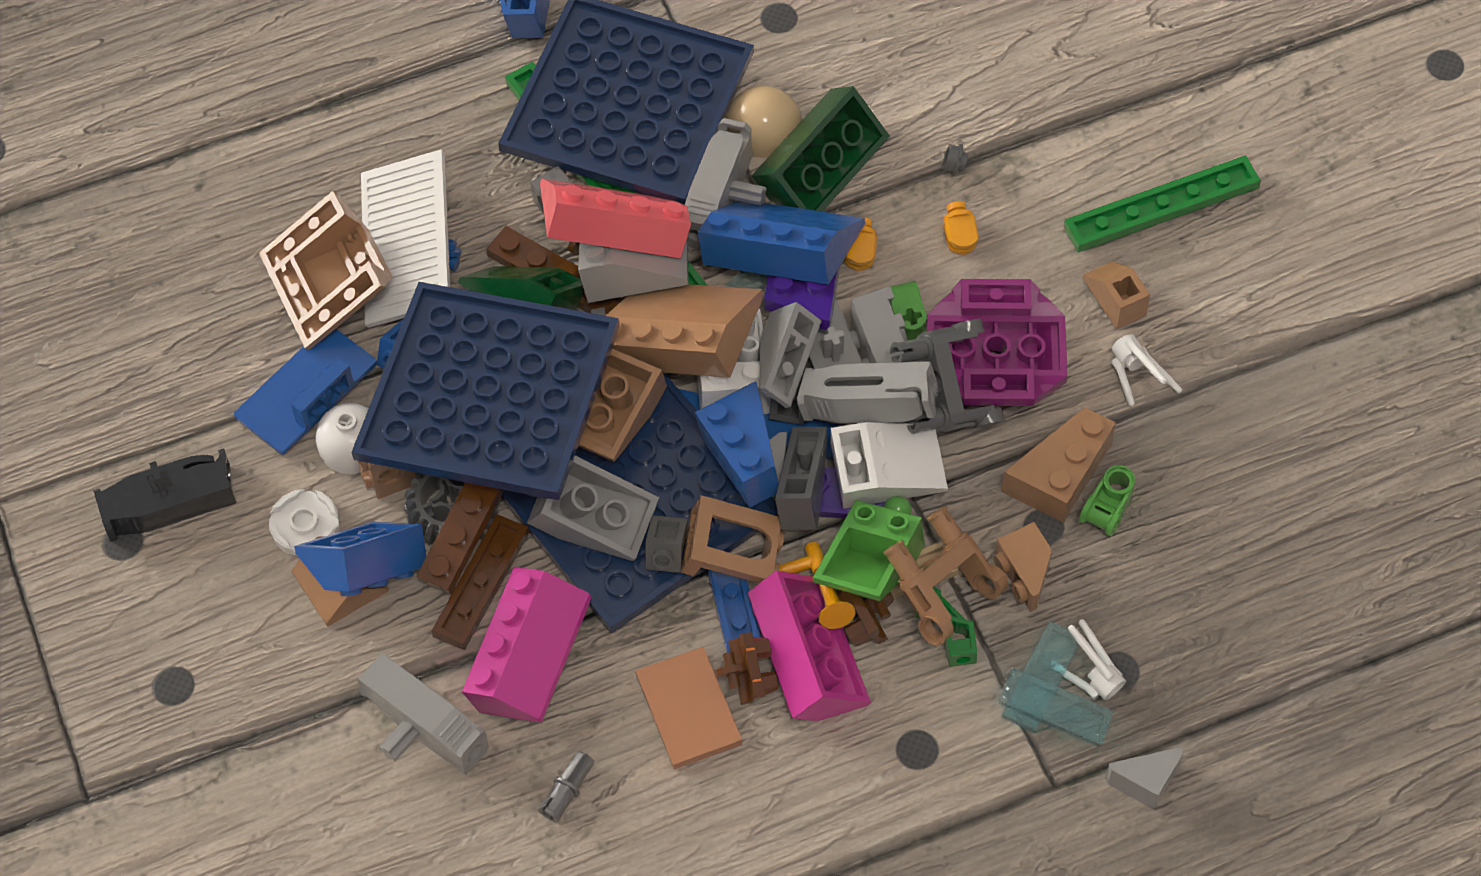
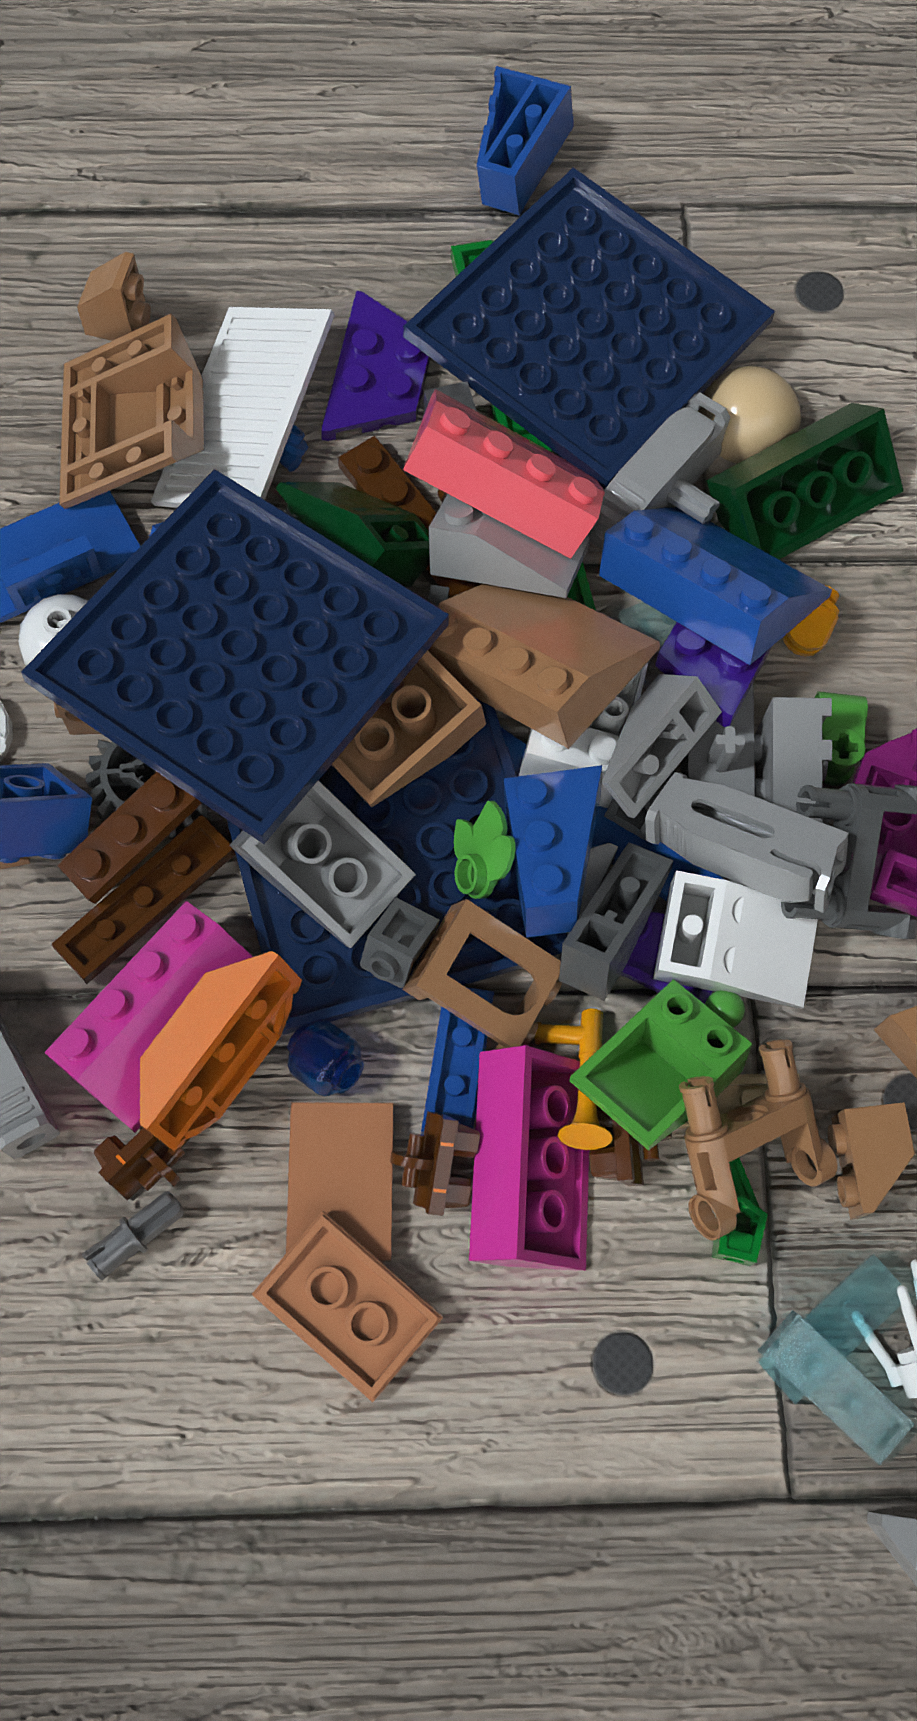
camera: 15 degrees right, 10 degrees up
none -> medium nougat slope [77,252,151,341]
none -> reddish brown hips [94,1126,192,1201]
none -> orange wedge [140,951,302,1151]
none -> nougat tile [251,1210,443,1403]
none -> clear blue head [287,1020,364,1097]
none -> dark purple wing [321,291,430,441]
none -> bright green plate [454,801,516,899]

